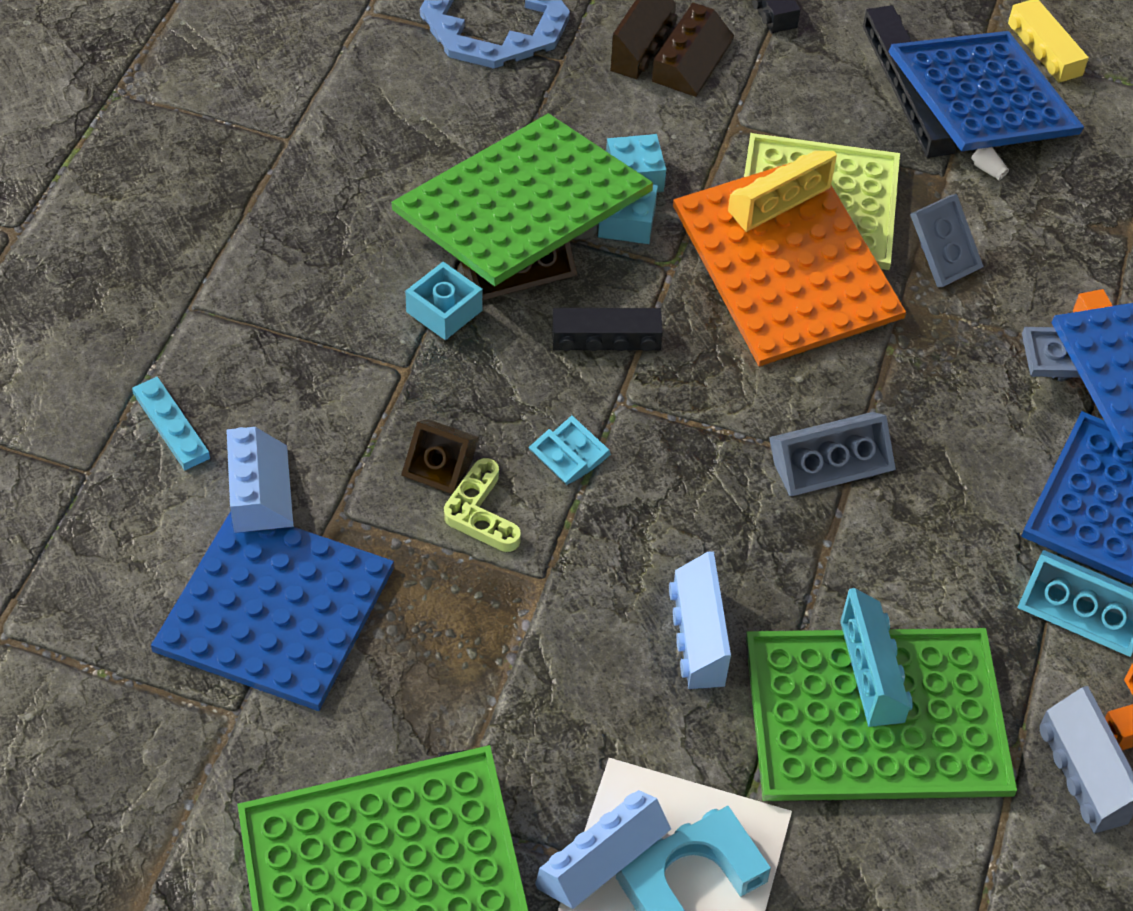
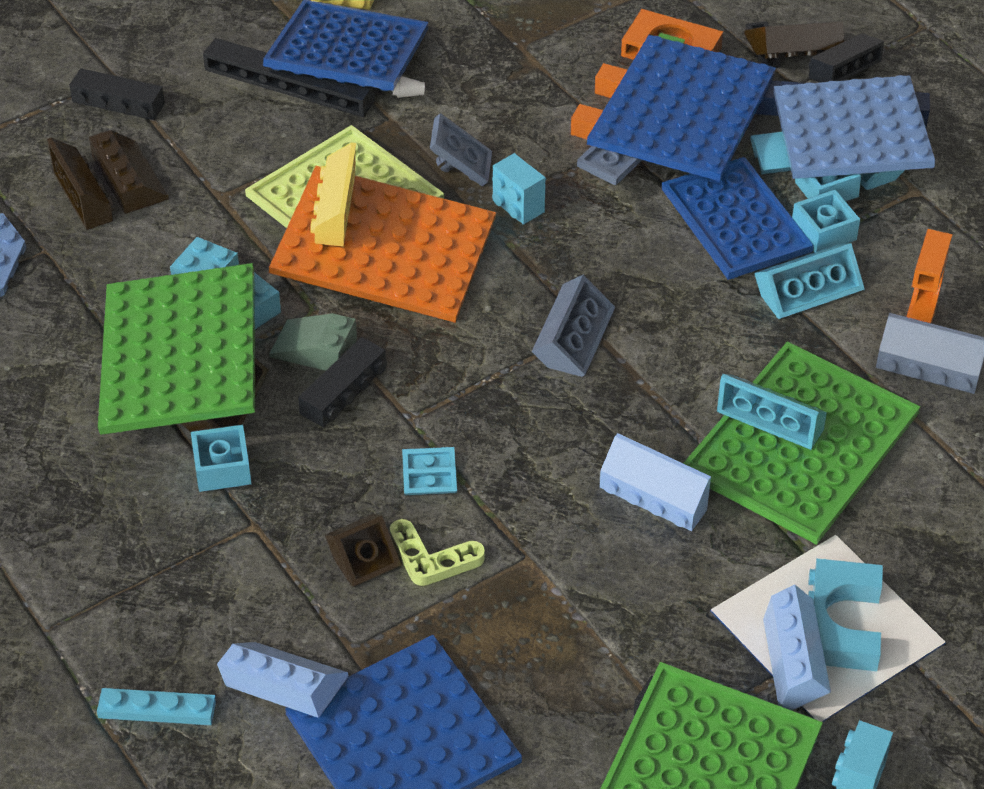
camera: 50 degrees left, 5 degrees down
none -> sand green slope [269,313,357,371]
none -> medium azure brick [492,153,546,225]

